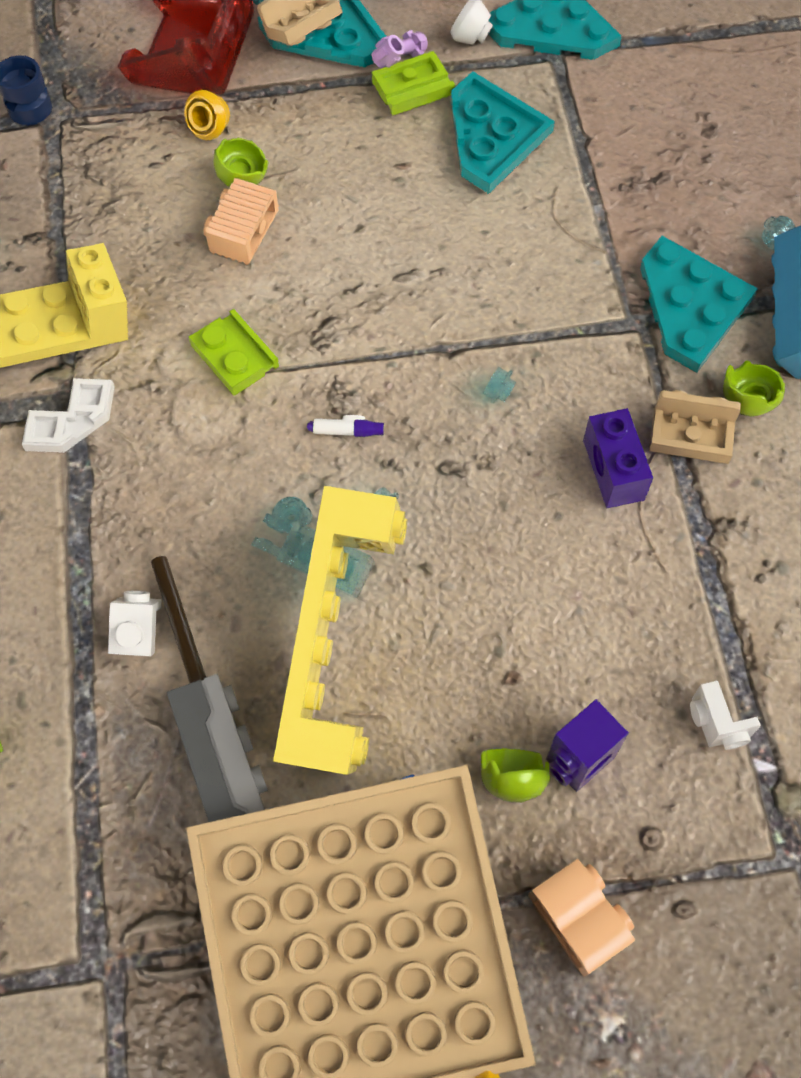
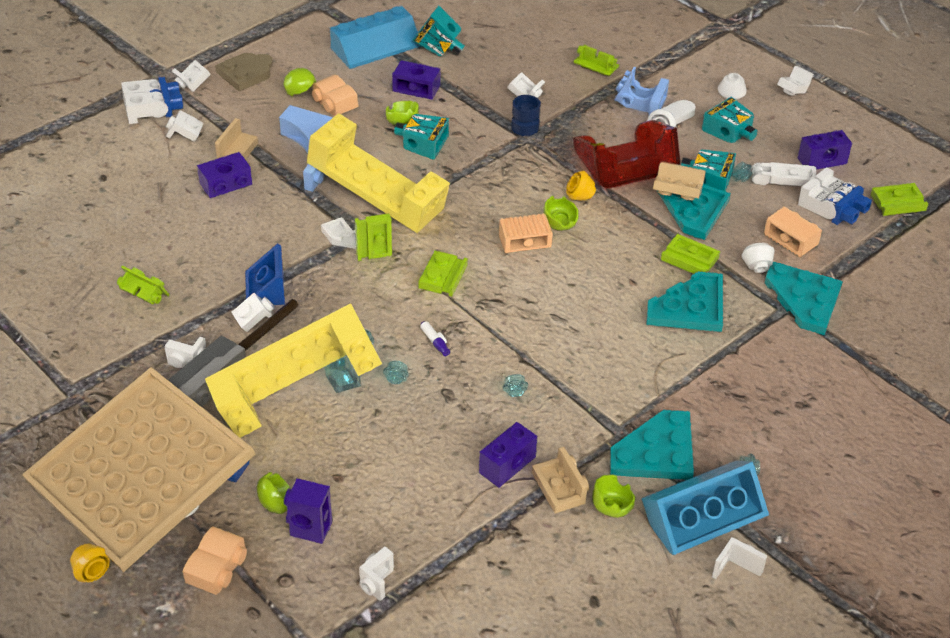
camera: 55 degrees right, 20 degrees down
lavender bar [372,30,428,68] -> none
none -> white bracket [165,337,206,368]
none -> blue slope [245,243,285,305]
none -> lime plate [355,213,392,261]

